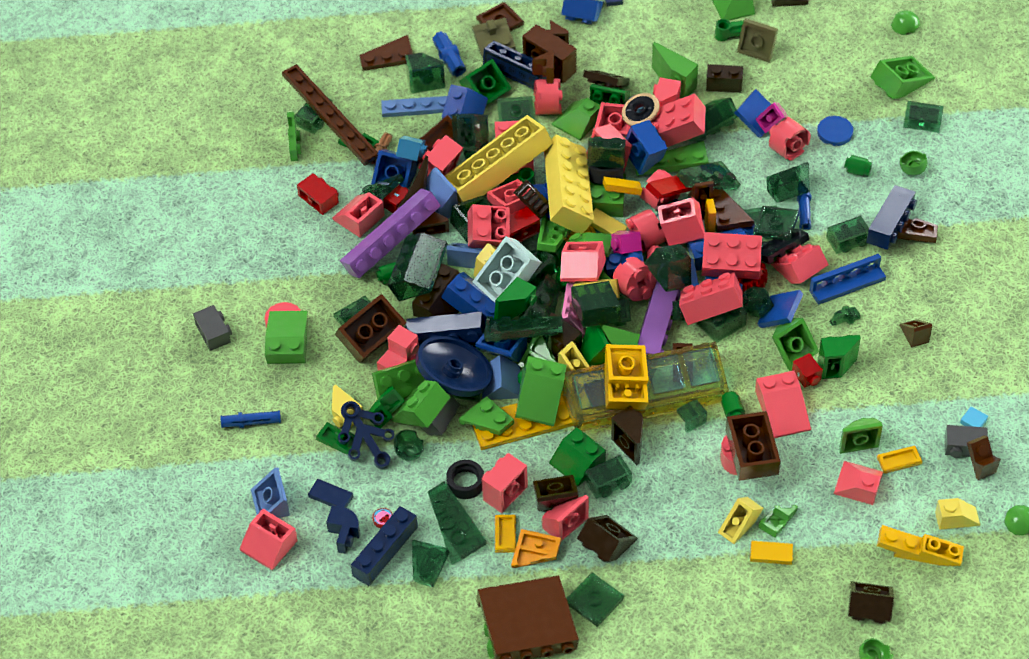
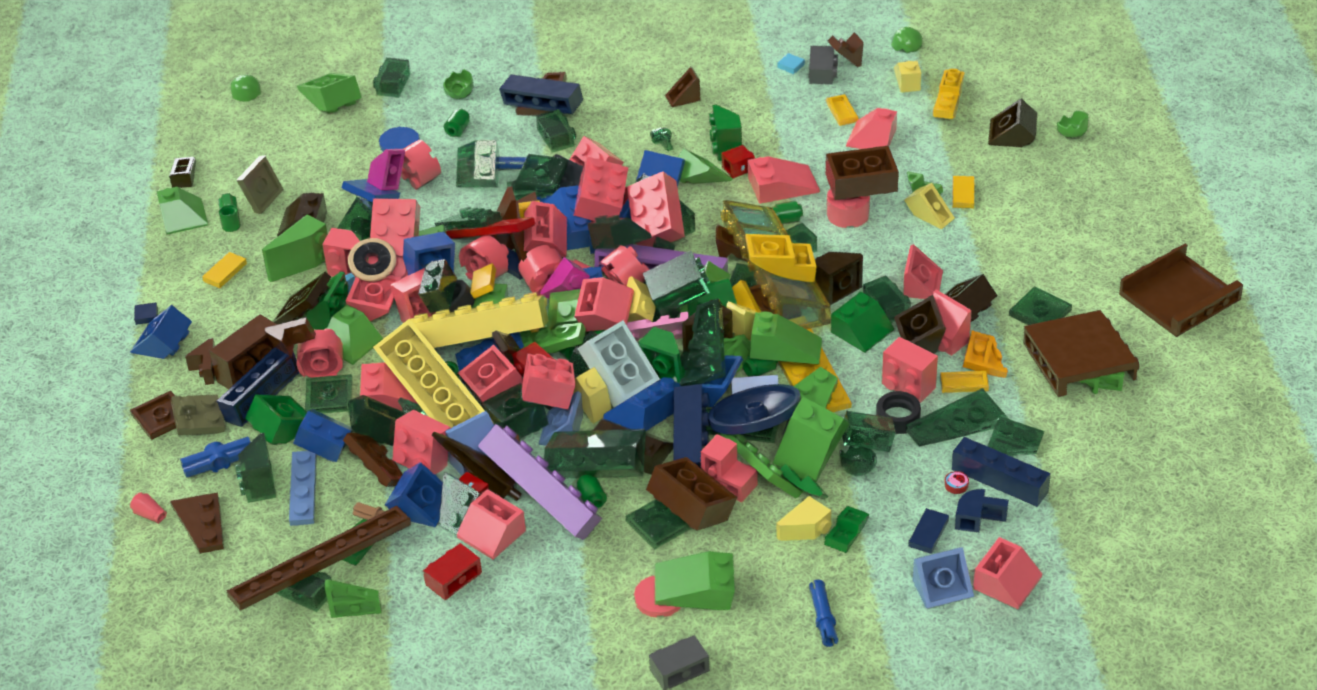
camera: 90 degrees left, 10 degrees down
dark blue plant [338,401,395,469] -> none
dark azure brick [396,136,427,161] -> none
blue fence [809,253,886,305] -> none
bright green slope [839,417,883,454] -> none
none -> coral cone [130,492,167,524]
none -> yellow tile [202,252,247,288]
none -> clear green brick [842,410,896,452]
none -> coral slope [903,244,943,299]

